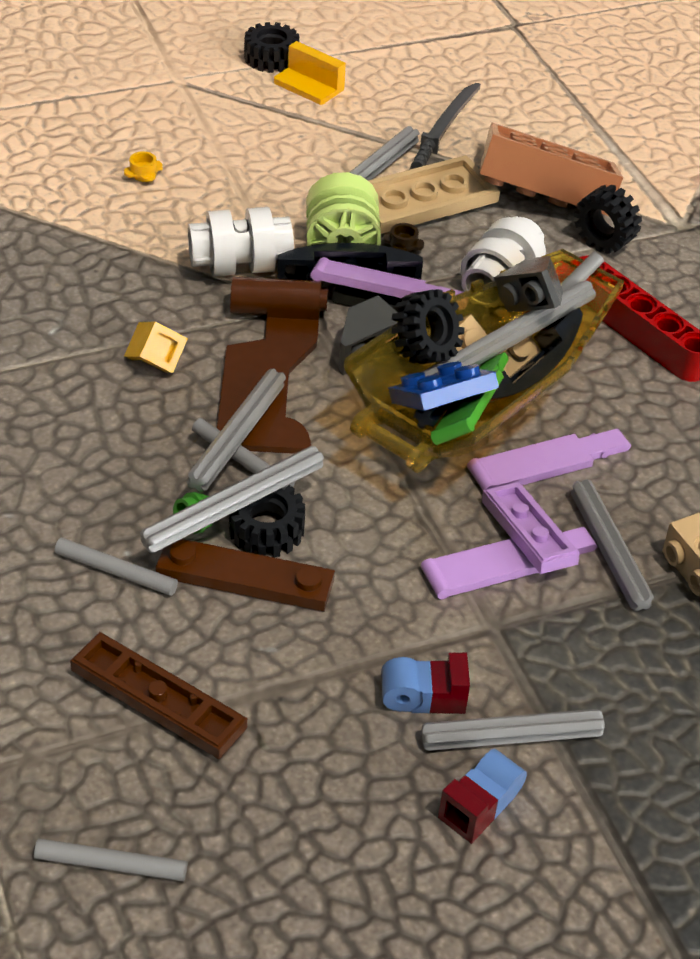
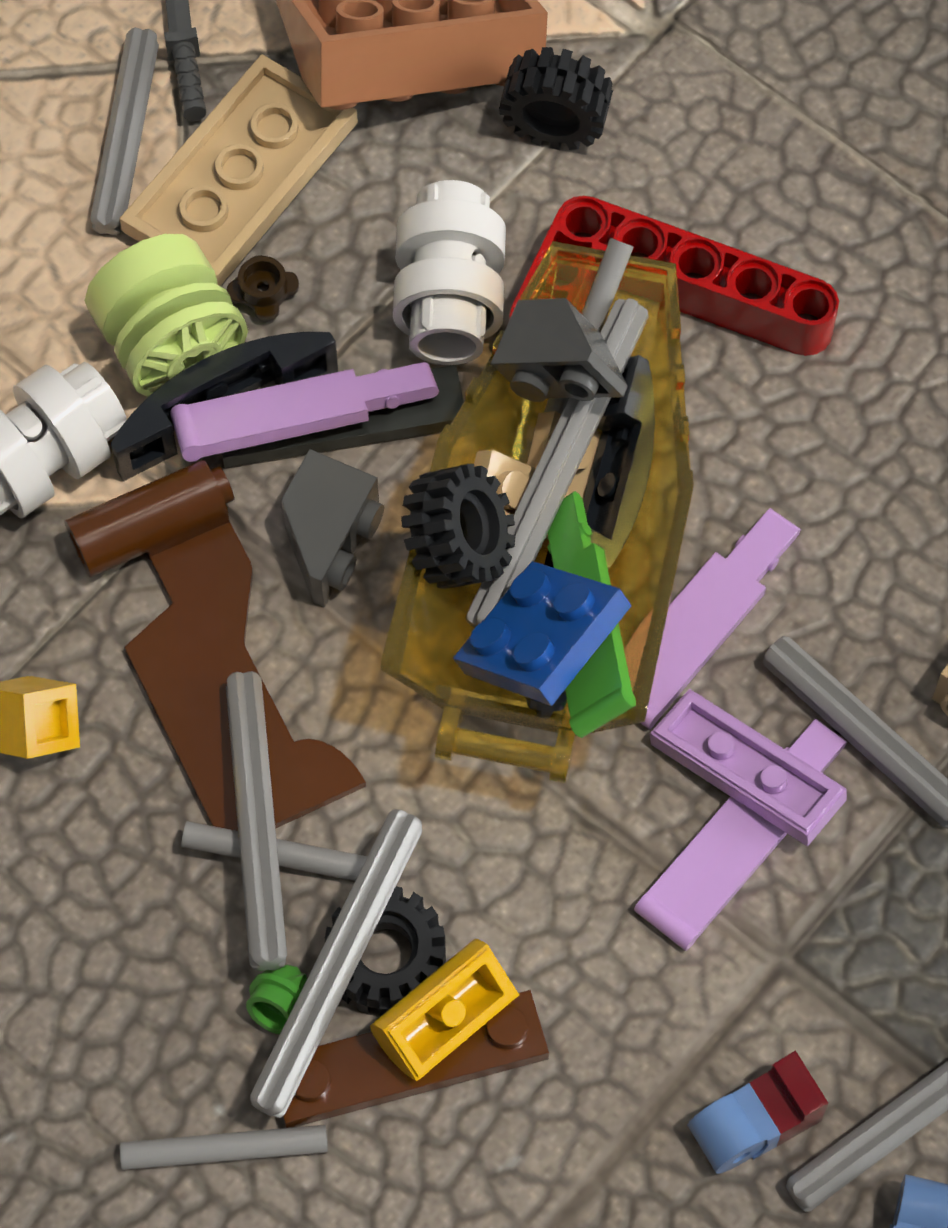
camera: 25 degrees left, 20 degrees up
none -> yellow brick [370,939,519,1081]

